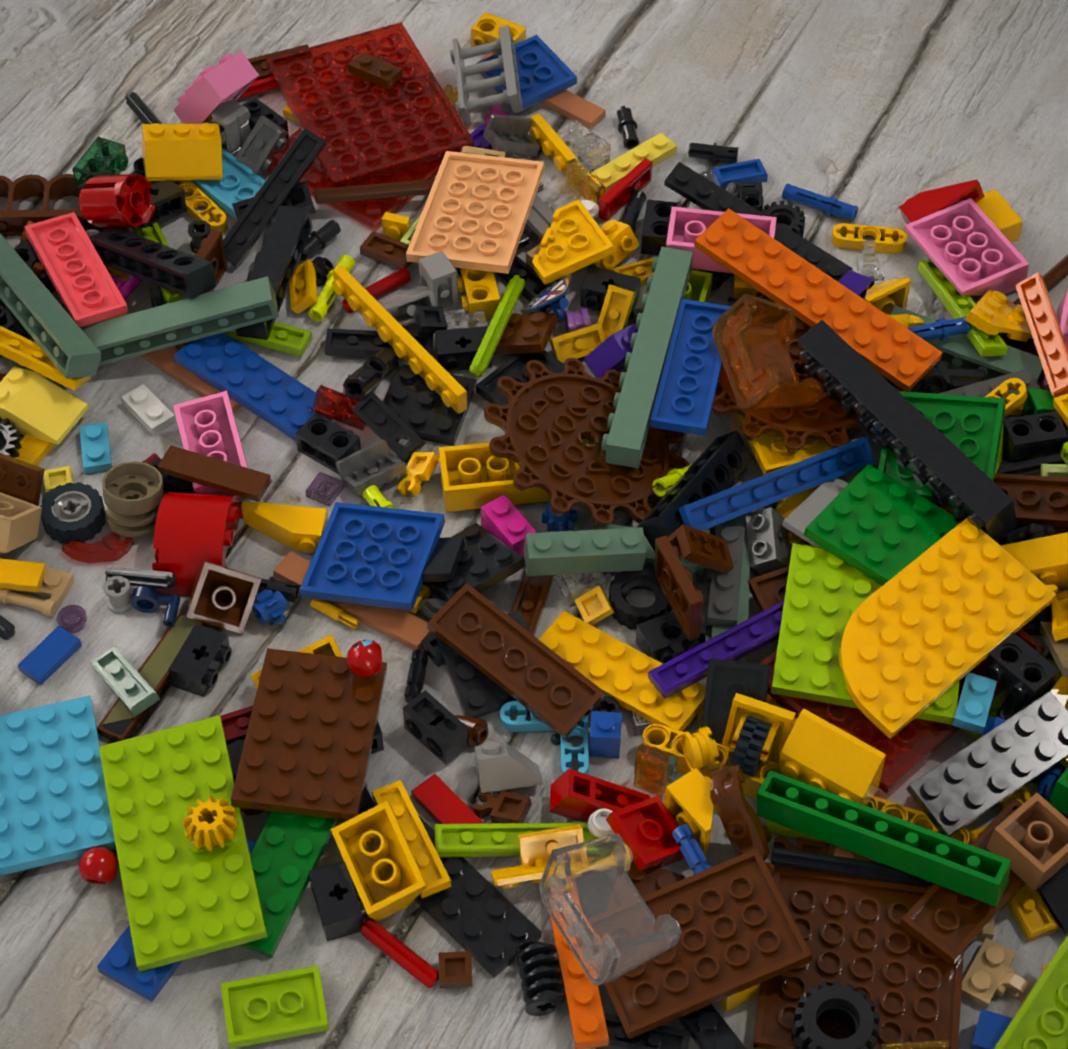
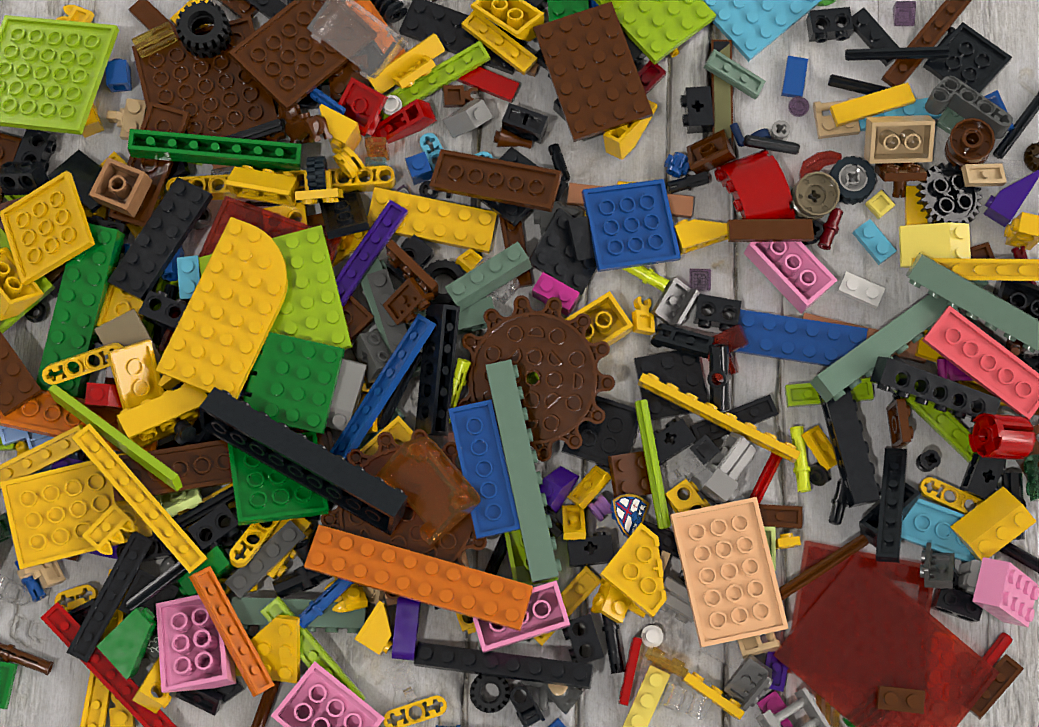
camera: 155 degrees right, 25 degrees up
red piece [346,639,382,678] -> none

